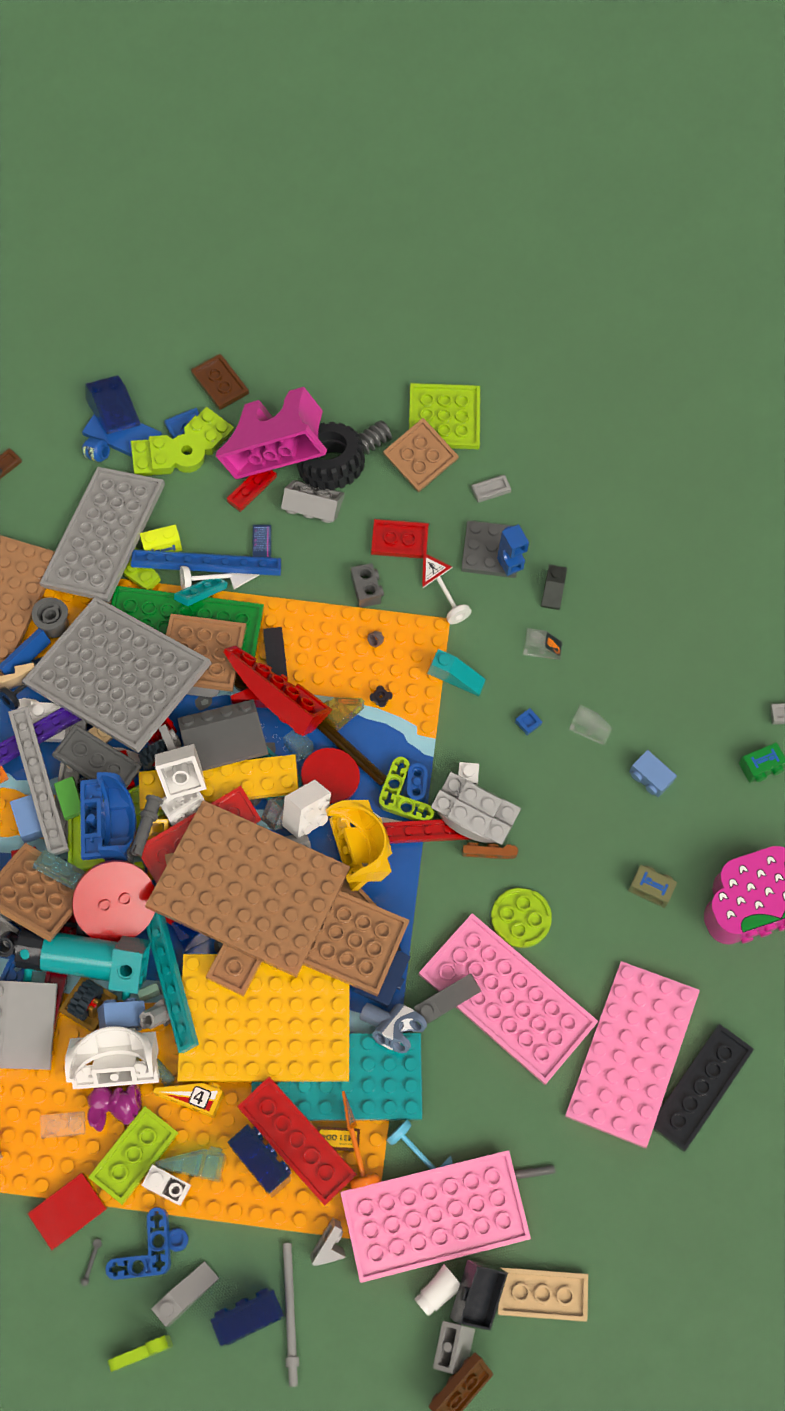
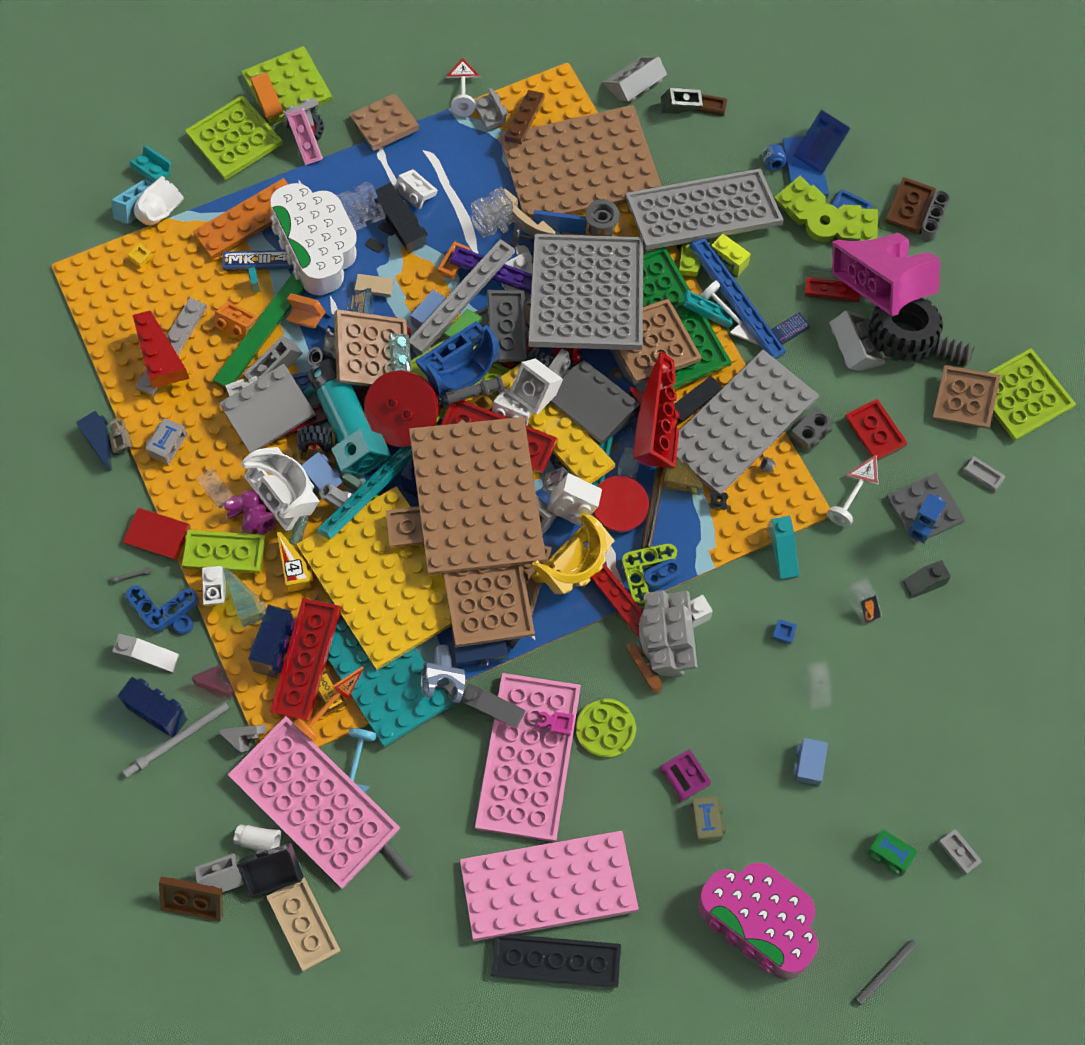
camera: 60 degrees right, 0 degrees up
lime beam [107,1335,173,1372] -> none
none -> clear pink slope [191,665,234,699]
none -> dark pink plate [537,711,574,736]
none -> magenta plate [659,749,712,803]
none -> light grey plate [676,350,819,494]
none -> dark grey beam [920,191,950,242]

